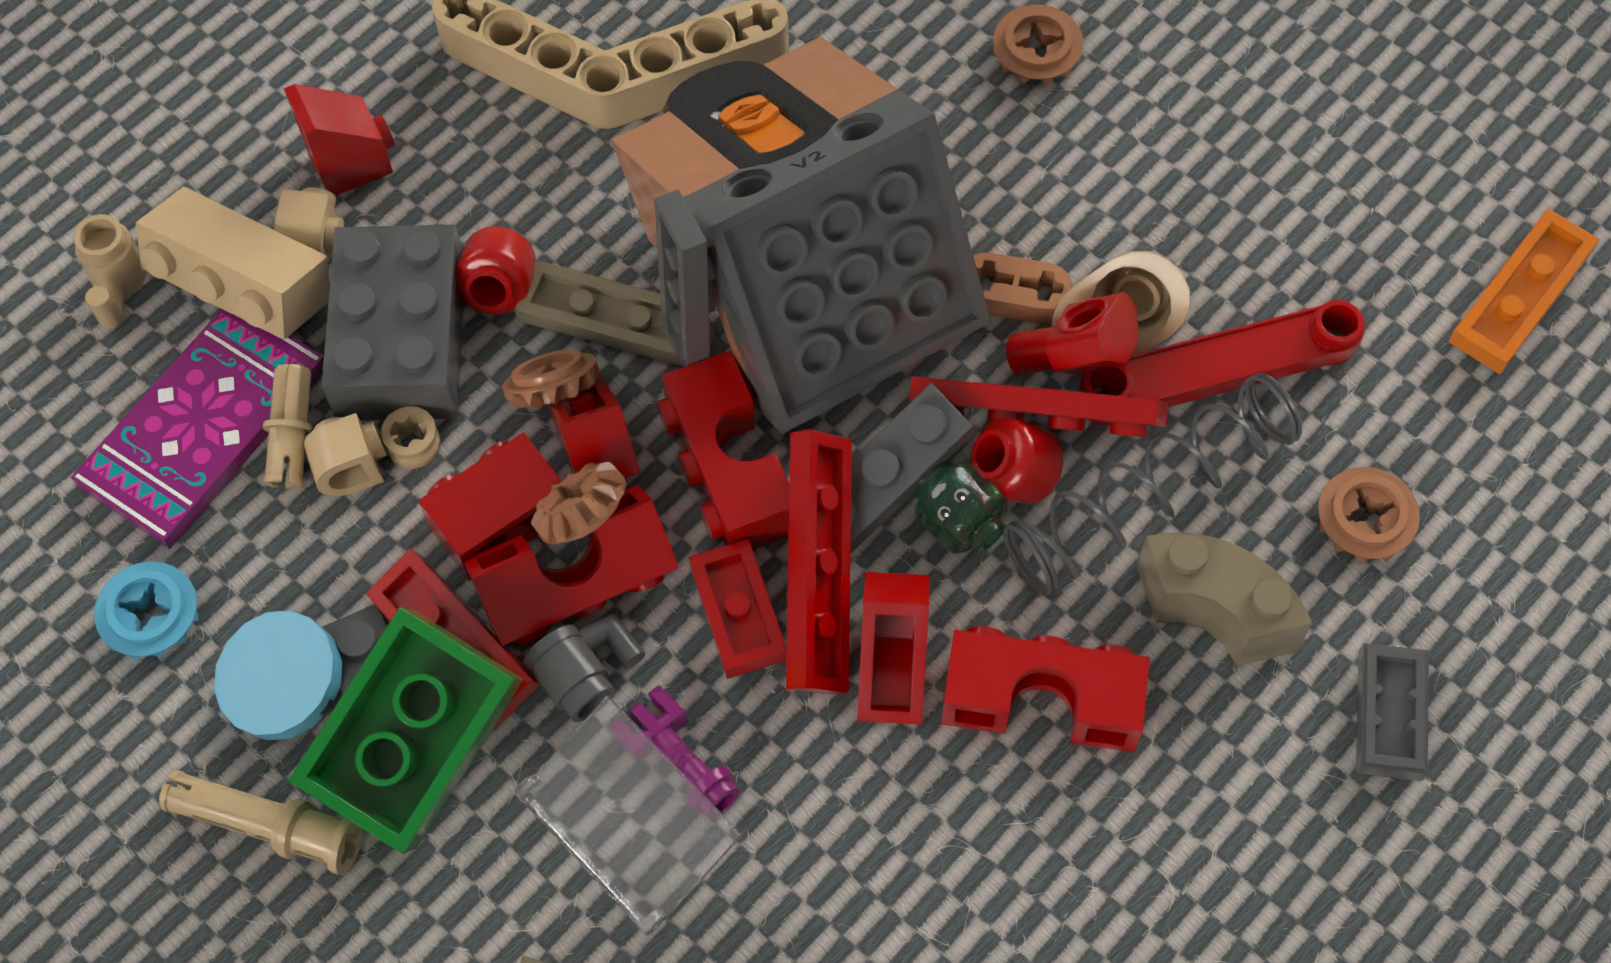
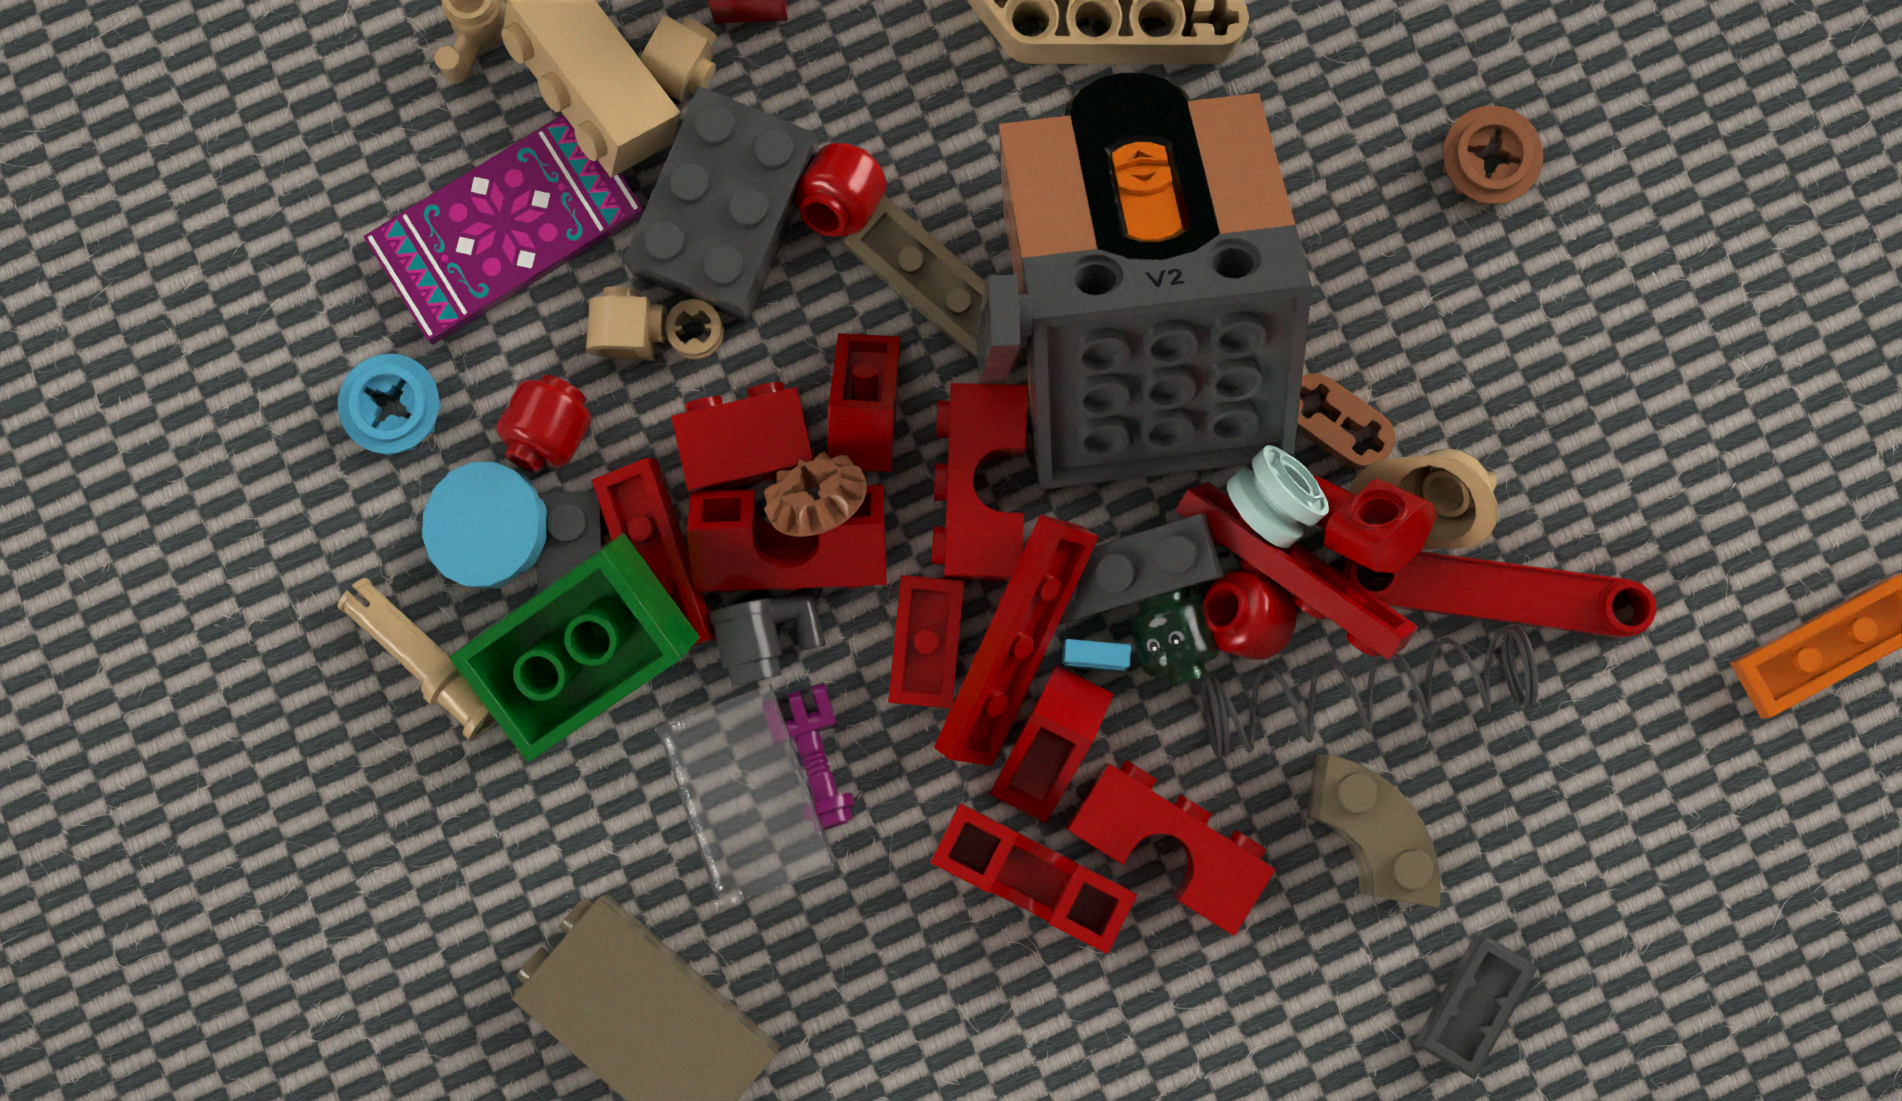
camera: 20 degrees right, 20 degrees up
tan axle [263,364,313,489] -> none
nougat gear [502,349,600,409] -> none
nougat gear [1316,467,1420,563] -> none
none -> red head [496,374,592,473]
none -> red arch [930,802,1137,954]
none -> medium azure tile [1061,639,1131,673]
none -> light aqua wheel [1227,445,1329,548]

